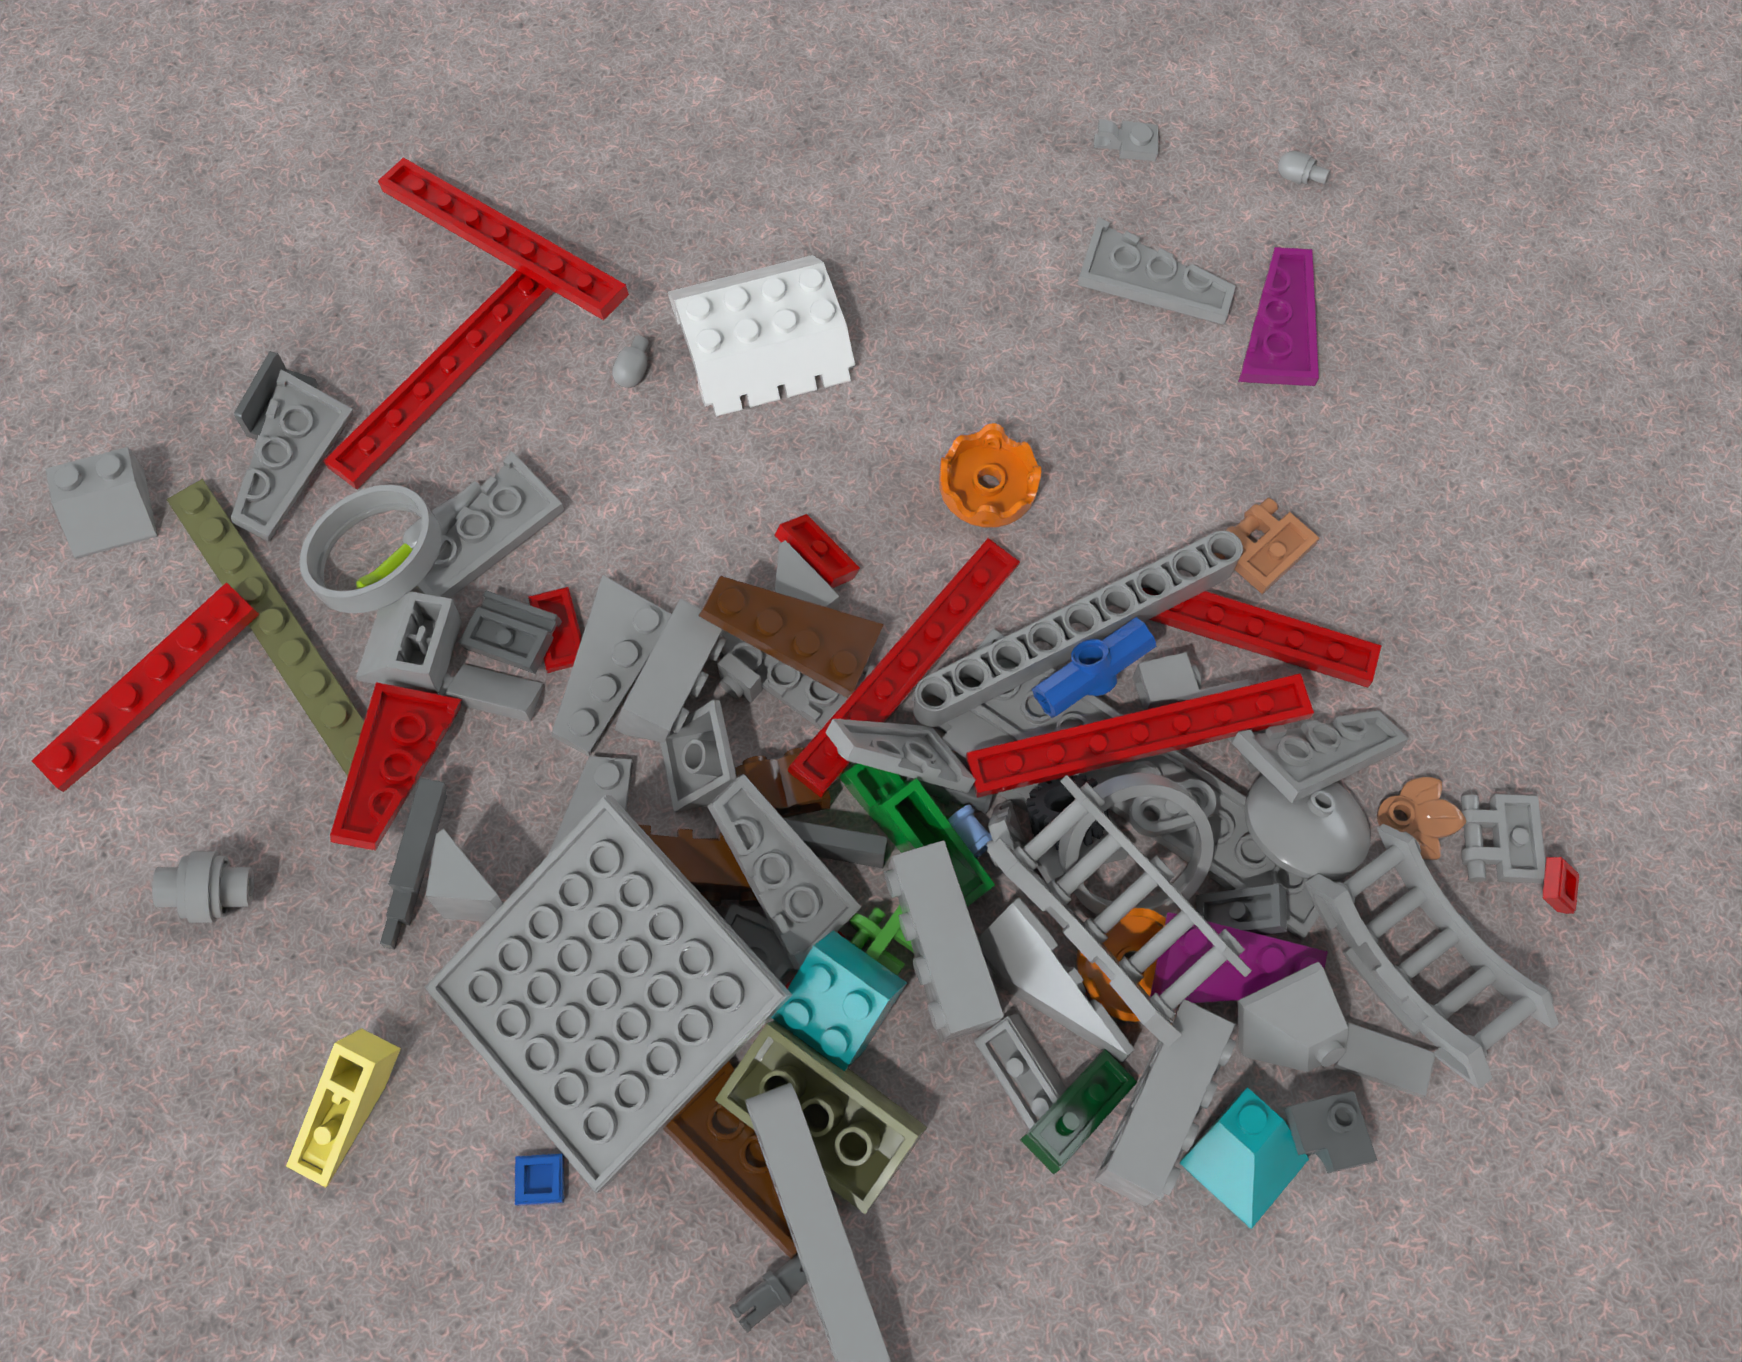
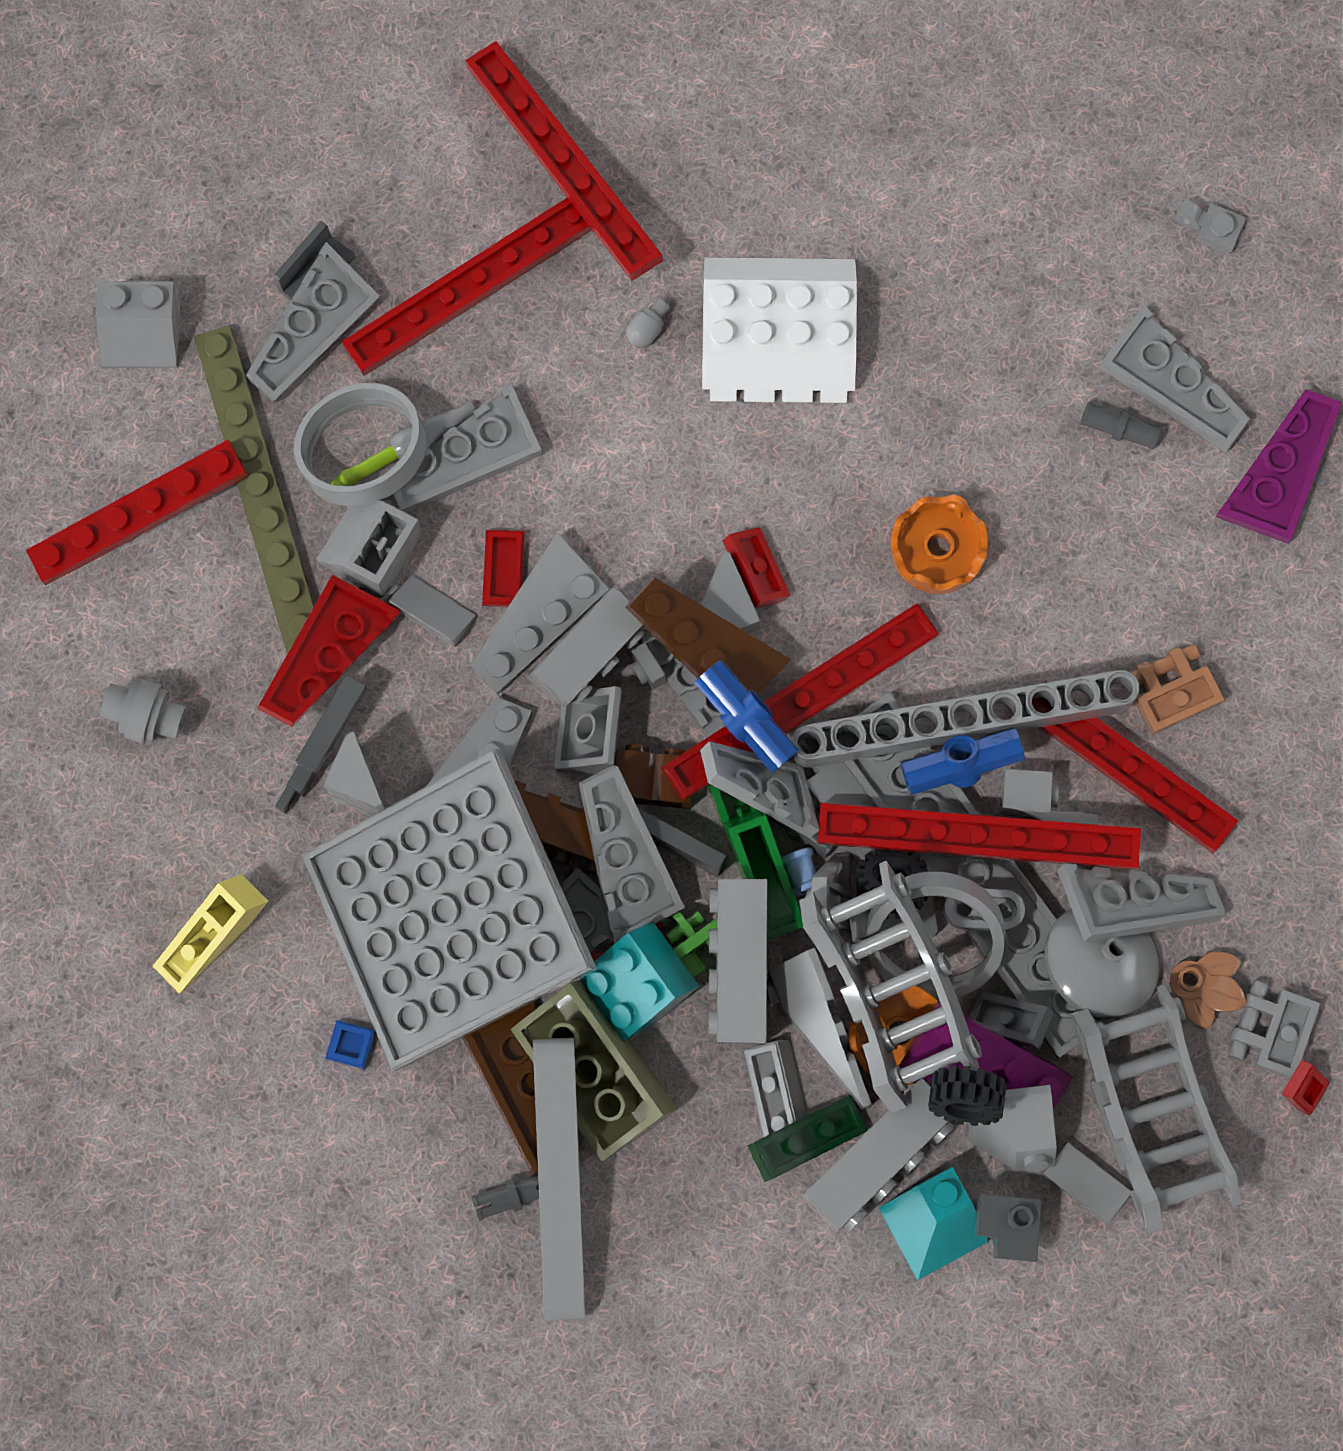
camera: 25 degrees right, 10 degrees up
dark grey plate [459,590,562,674] -> none
none -> blue piece [694,660,799,773]
none -> black tyre [928,1066,1007,1126]
none -> dark grey pin [1080,402,1161,450]

